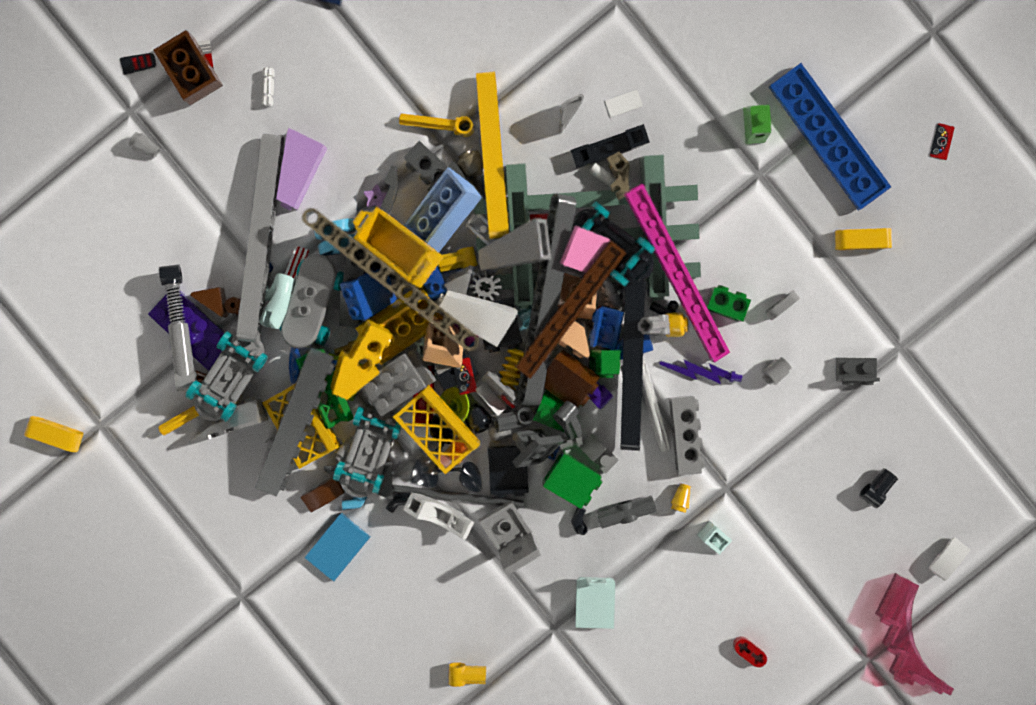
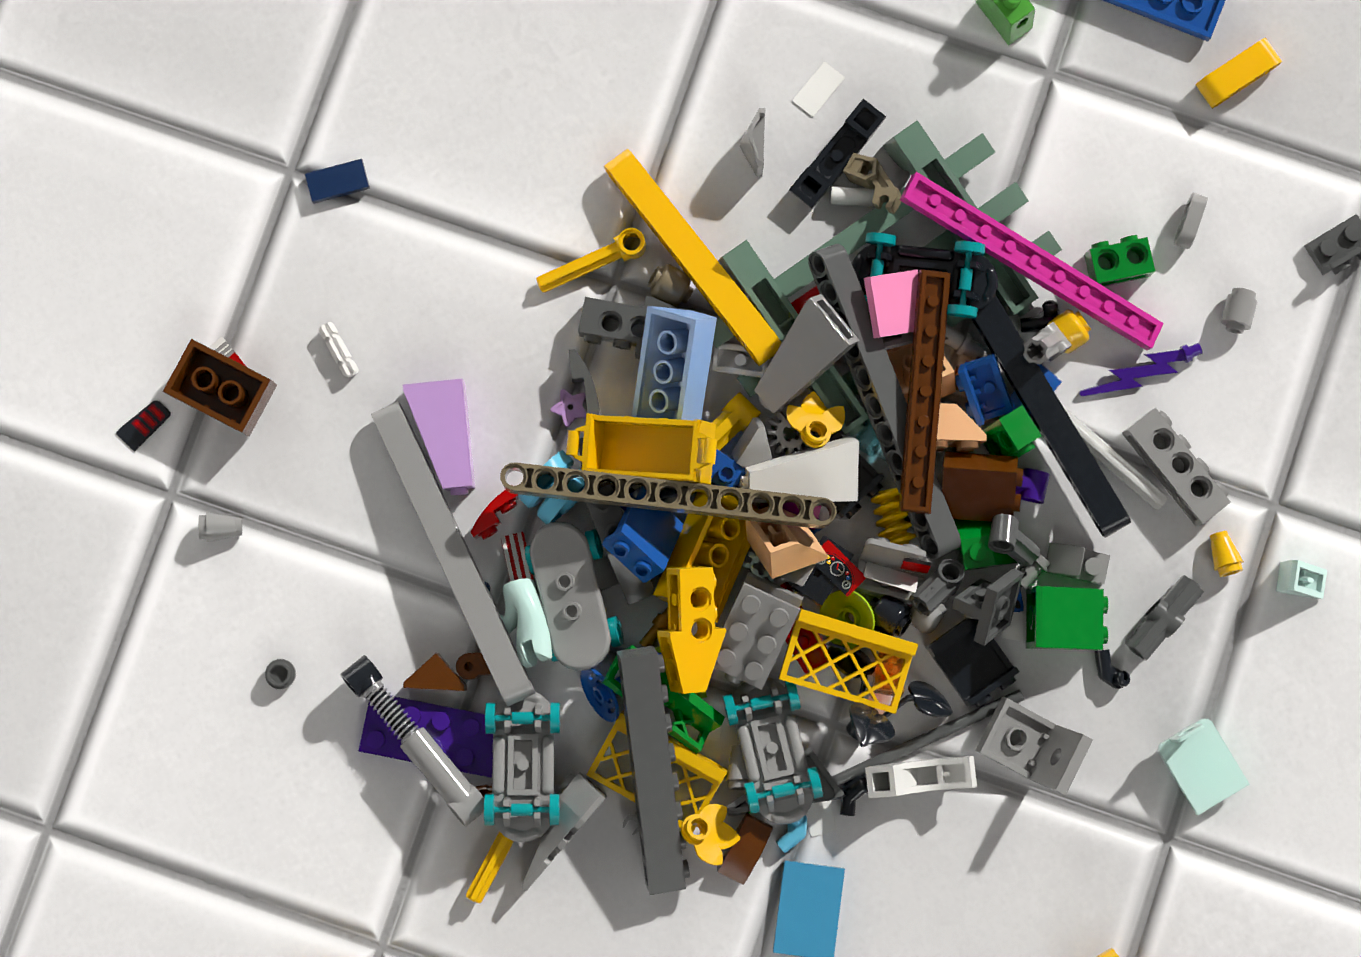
camera: 30 degrees left, 5 degrees down
none -> dark grey plate [265,659,296,689]
none -> red slope [471,485,519,540]
none -> yellow plate [681,804,740,866]
none -> yellow plate [786,391,845,448]

